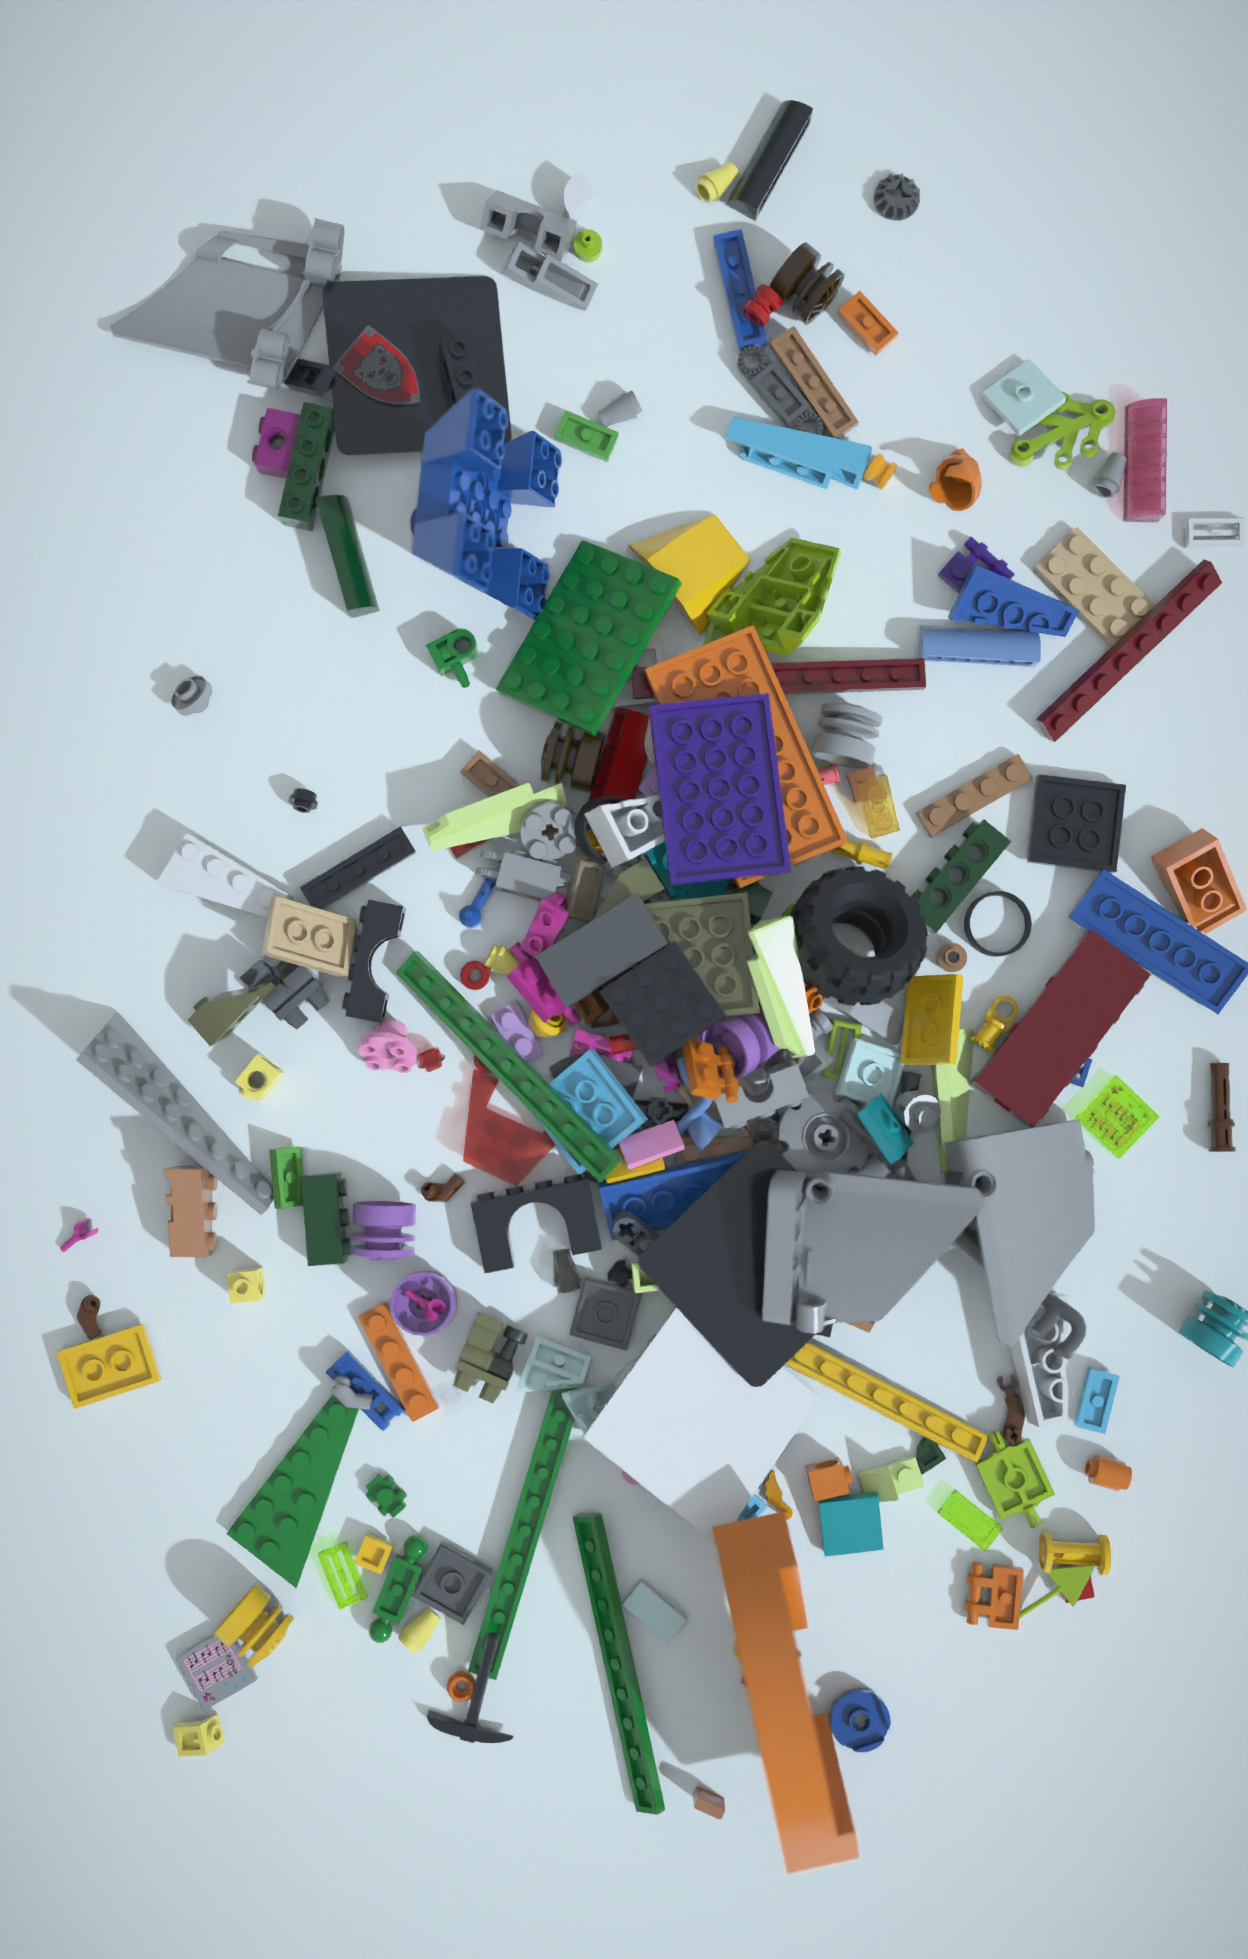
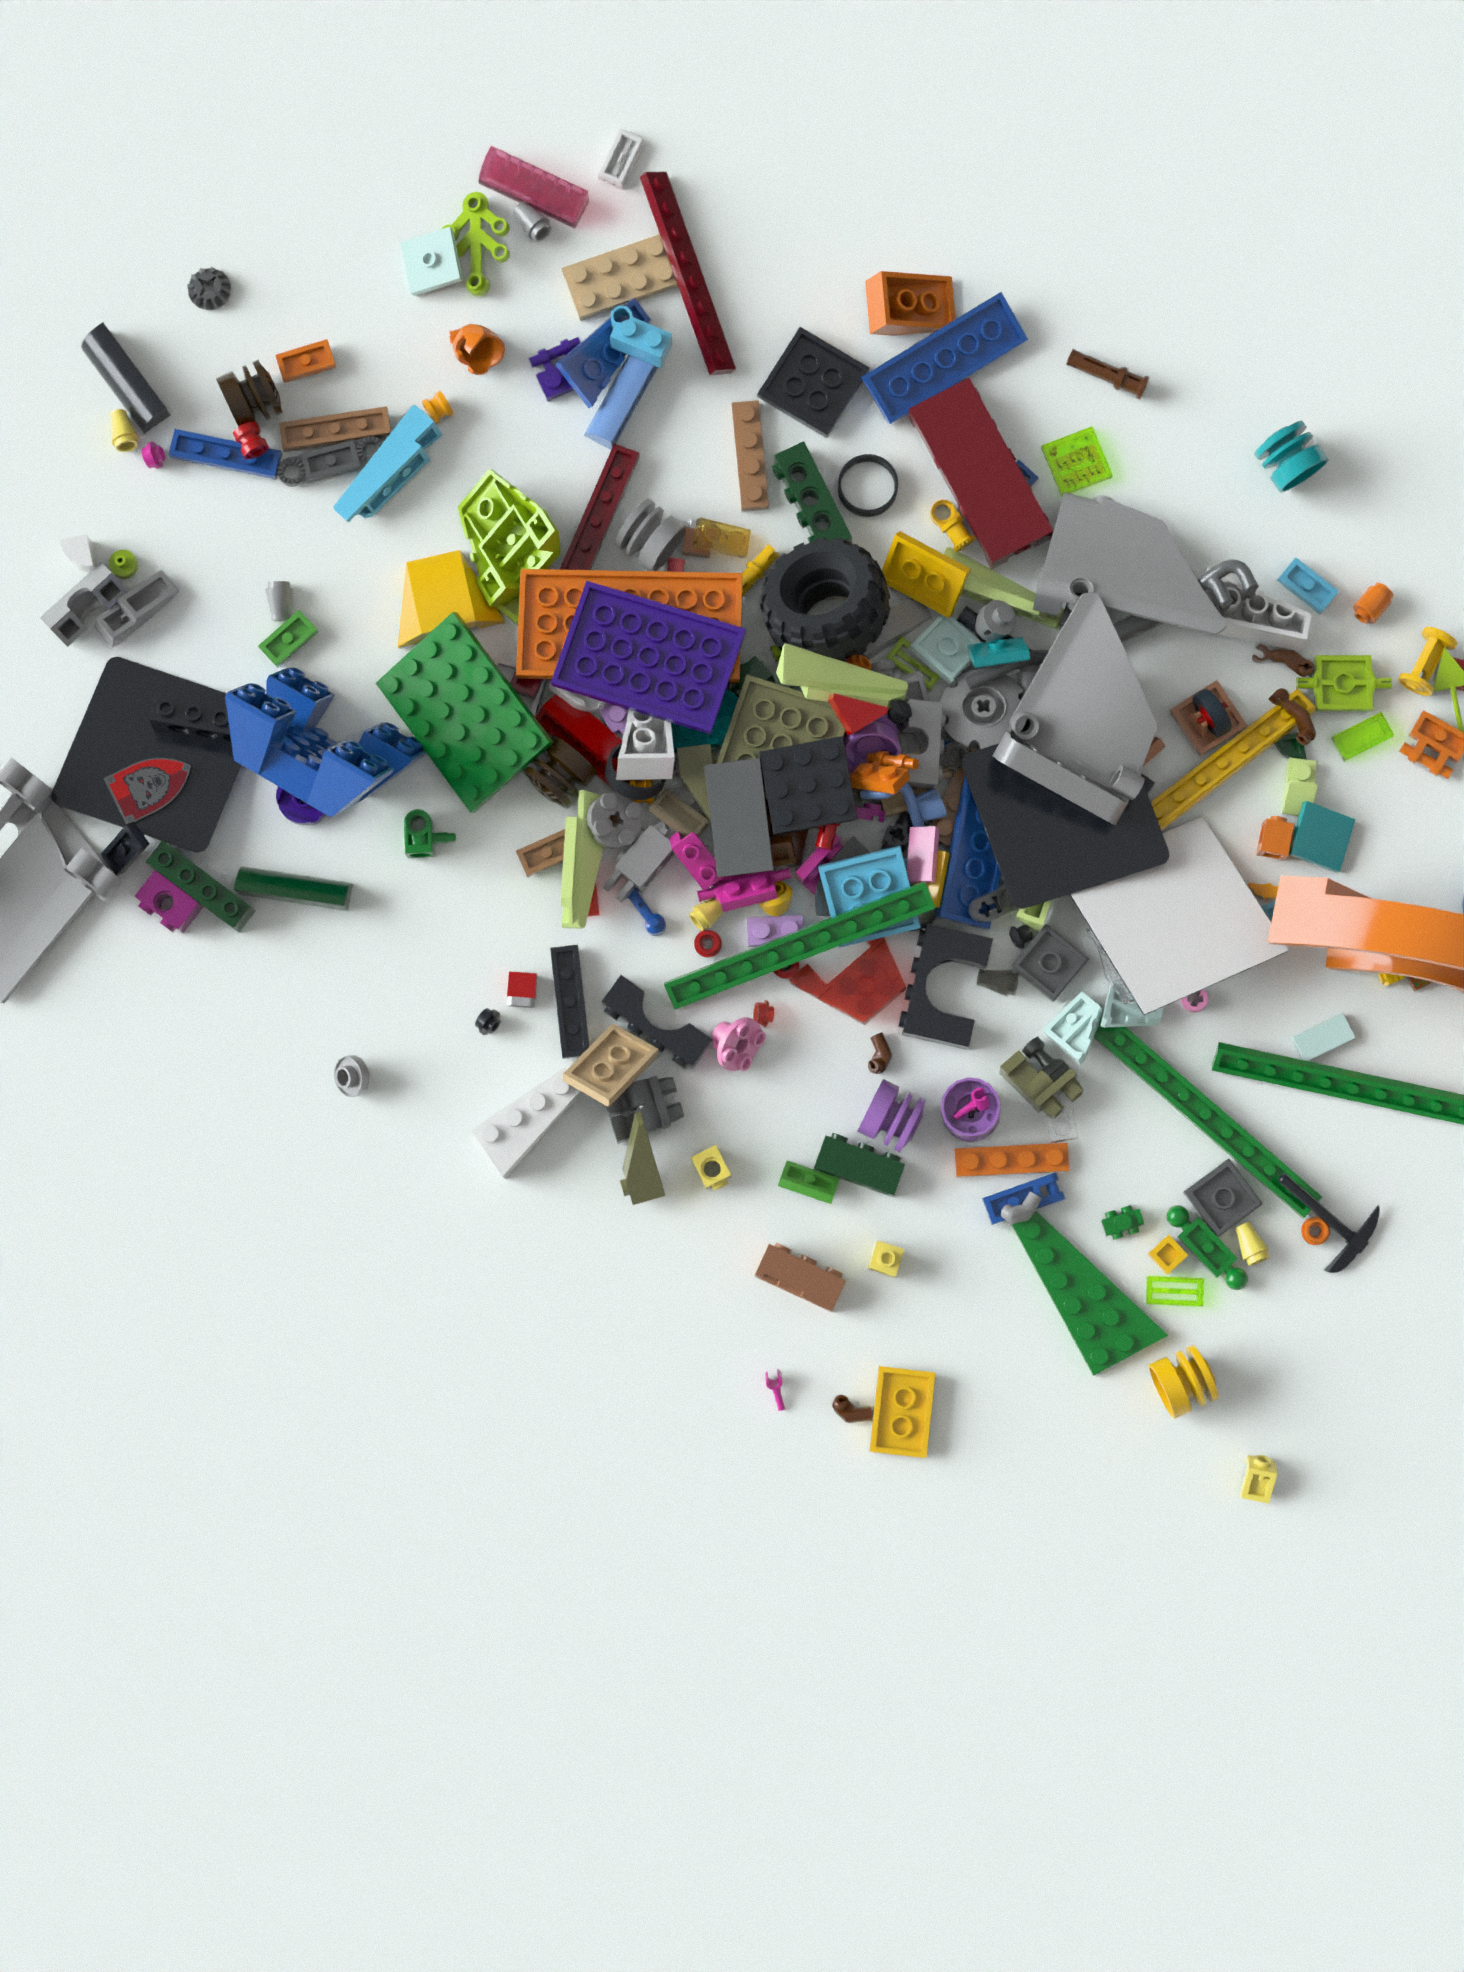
camera: 60 degrees left, 5 degrees down
light grey wing [76,1012,274,1215] -> none
light grey tile [175,1635,258,1711] -> none
medium nougat plate [937,943,967,972] -> none
none -> dark pink plate [142,441,166,469]
none -> red piece [507,971,538,1008]
none -> medium azure hinge [610,305,673,369]
none -> red slope [828,693,888,735]
none -> black piece [888,699,912,724]
none -> nougat plate [1169,680,1248,757]
none -> reddish brown arm [1268,688,1316,745]

